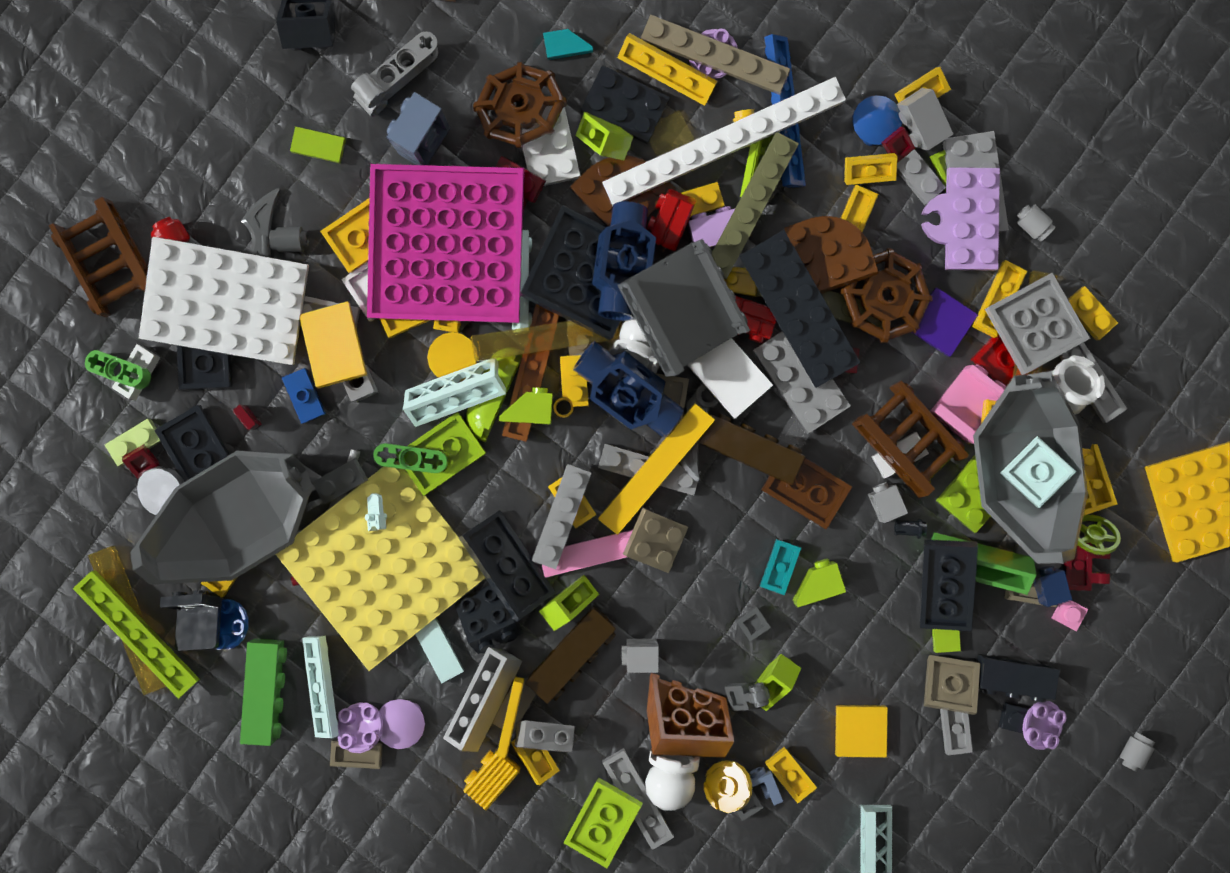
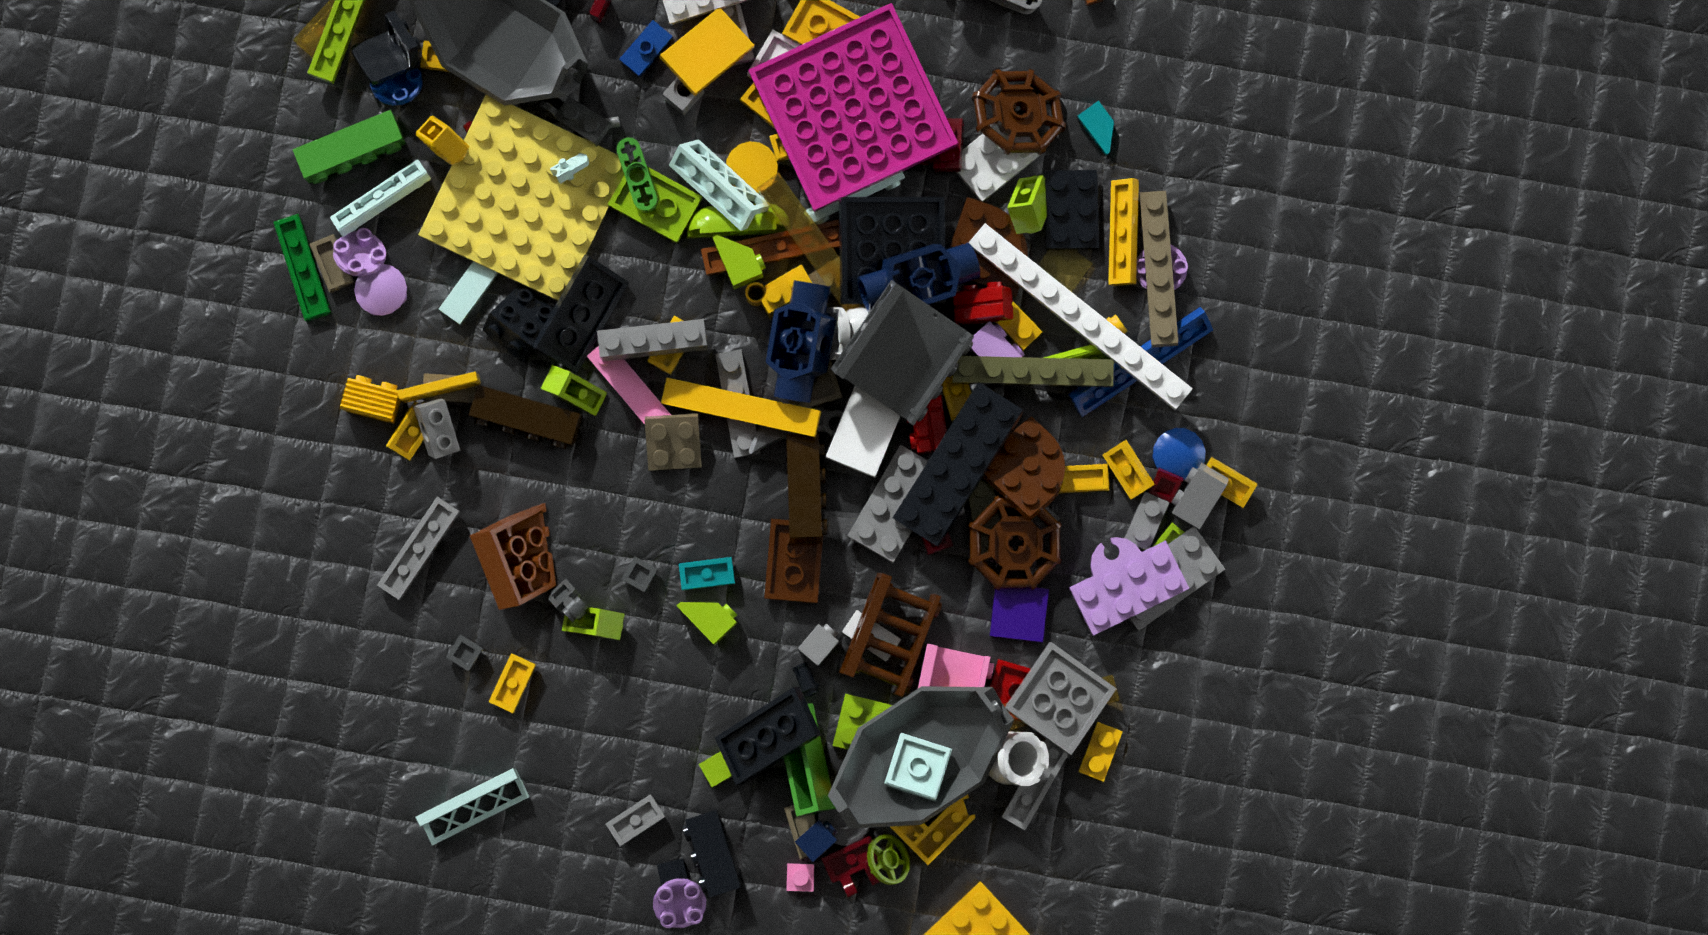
camera: 65 degrees right, 5 degrees down
sand blue brick [387,92,450,165] -> none
light grey brick [443,647,522,752] -> none
lime plate [564,777,642,868] -> none
light grey brick [622,639,658,673] -> none
white tile [645,748,700,810] -> none
yellow tile [704,760,752,813] -> none
sand blue bracket [750,767,783,805] -> none
yellow tile [835,705,887,757] -> none
dark tan plate [924,655,980,715] -> none
yellow tile [972,260,1027,338] -> none
light grey brick [1017,204,1055,242] -> none
none -> green tile [273,214,331,322]
none -> yellow brick [416,115,469,164]

